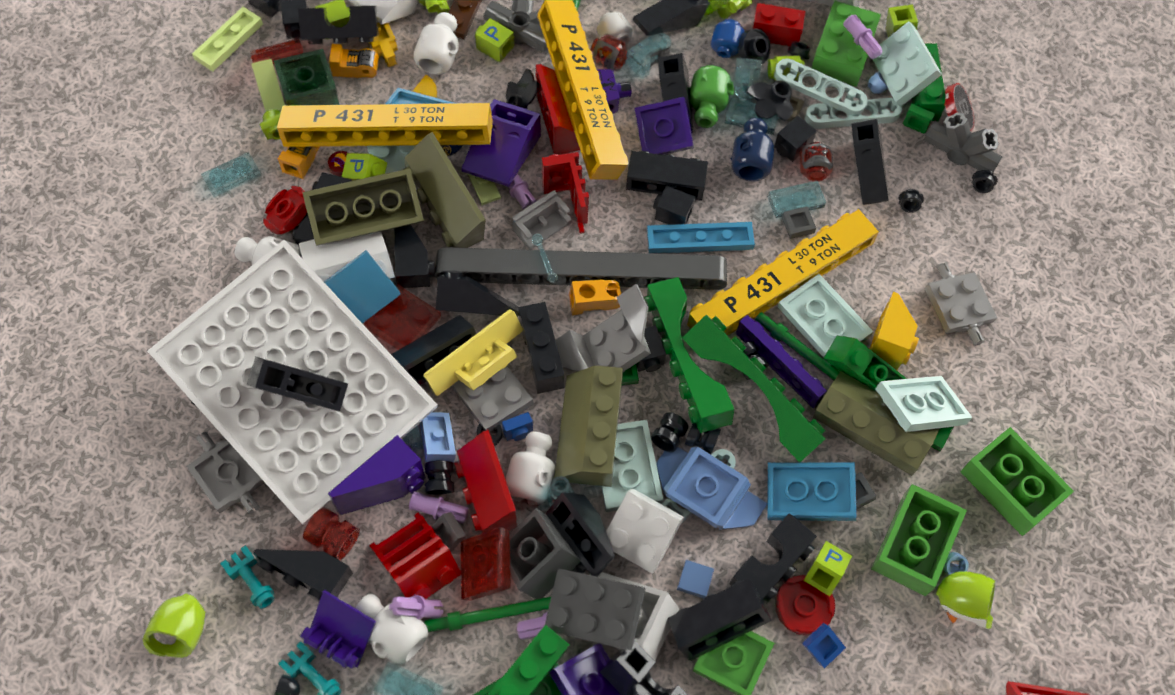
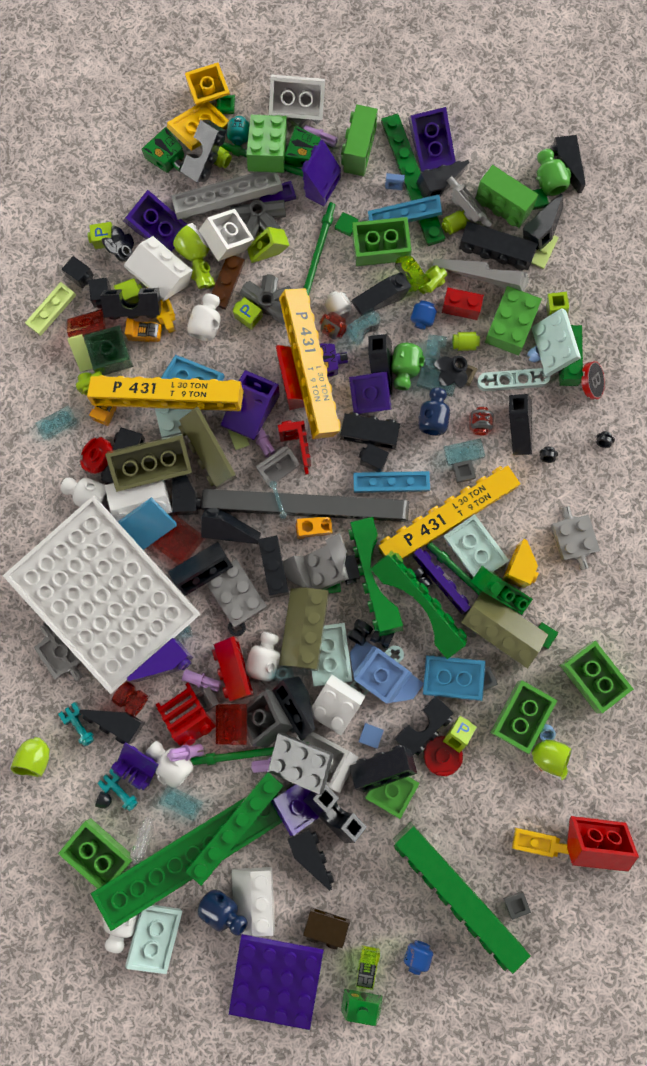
camera: 10 degrees right, 15 degrees up
black slope [247,356,349,412] -> none
dark red tile [328,151,349,177] -> none
lime brick [342,153,388,181] -> none
yellow tile [412,74,437,98] -> none
light blue plate [420,412,456,462] -> none
light yellow bracket [424,309,523,396] -> none
black wheel [425,461,454,495] -> none
blue plate [502,412,533,441] -> none
black plate [506,68,539,109] -> none
black plate [738,29,771,66] -> none
light aqua beam [774,59,868,115] -> none
black brick [774,116,817,162] -> none
black plate [787,41,811,60] -> none
blue plate [802,623,846,669] -> none
lavender axle [843,15,882,59] -> none
light aqua plate [876,376,972,432] -> none
green tile [902,104,935,134] -> none
dark grey piece [923,113,1003,172] -> none

